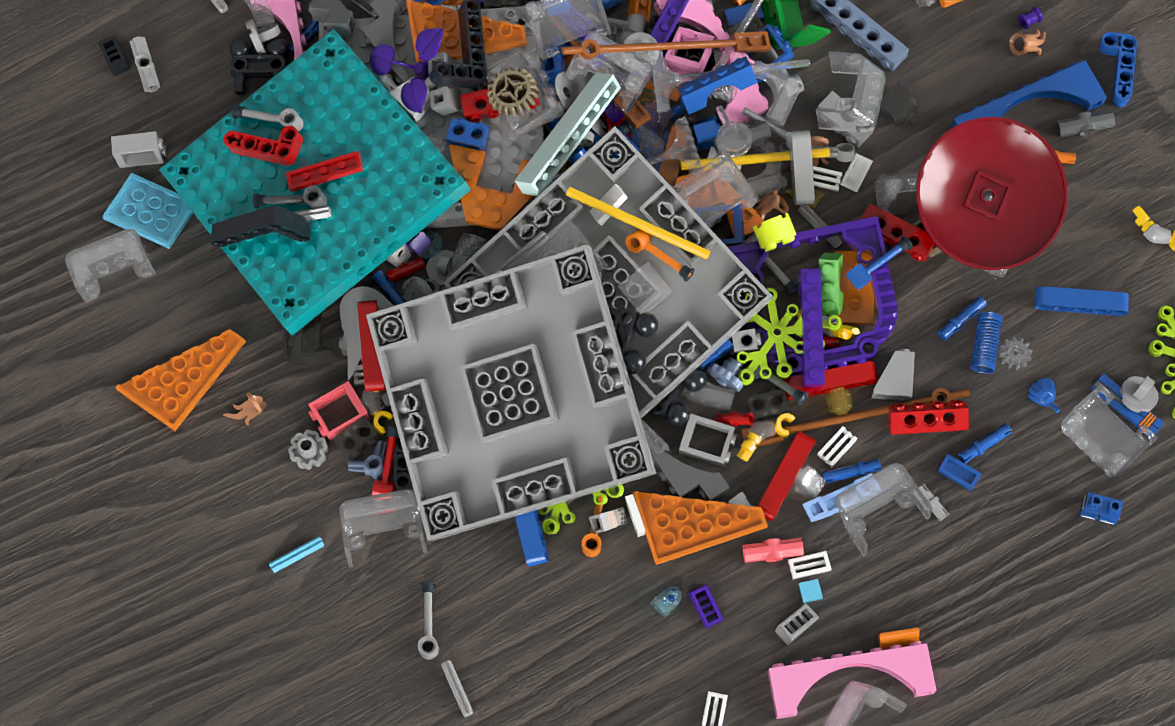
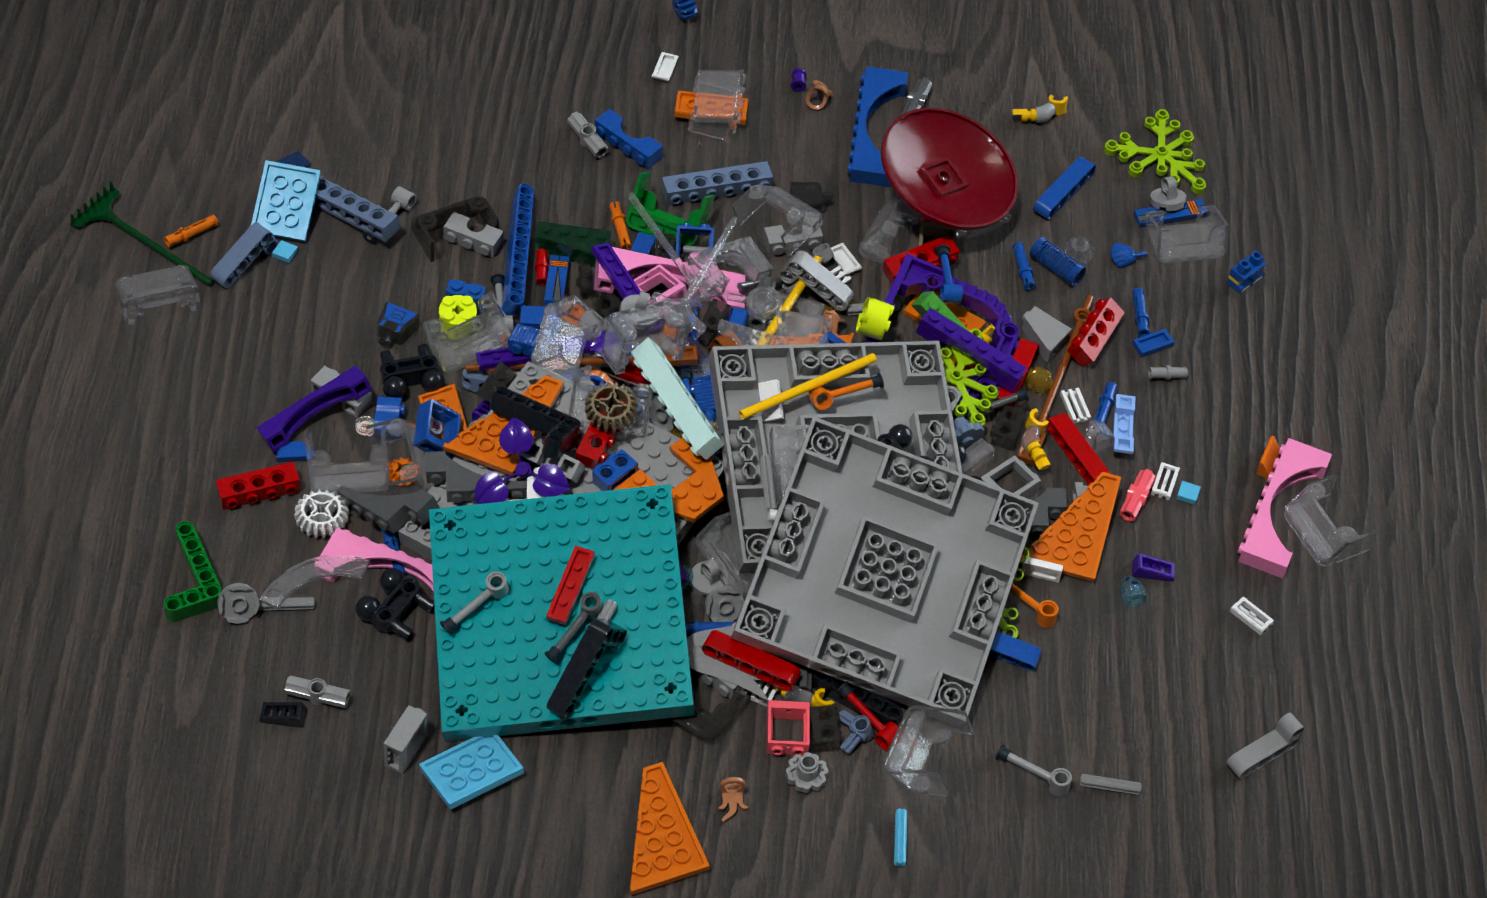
camera: 65 degrees left, 20 degrees down
clear windscreen [65,229,156,303] -> none
red beam [223,126,303,166] -> none
light grey tile [245,19,281,55] -> none
red pin [386,257,426,282] -> none
dark orange bar [561,31,771,60] -> none
leg [589,507,628,534] -> none
clear plate [618,262,673,314] -> none
blue arch [677,56,758,114] -> none
red pin [714,412,754,427] -> none
light grey slope [775,603,819,645] -> none
clear windscreen [836,463,932,556] -> none
blue beam [1098,32,1137,107] -> none

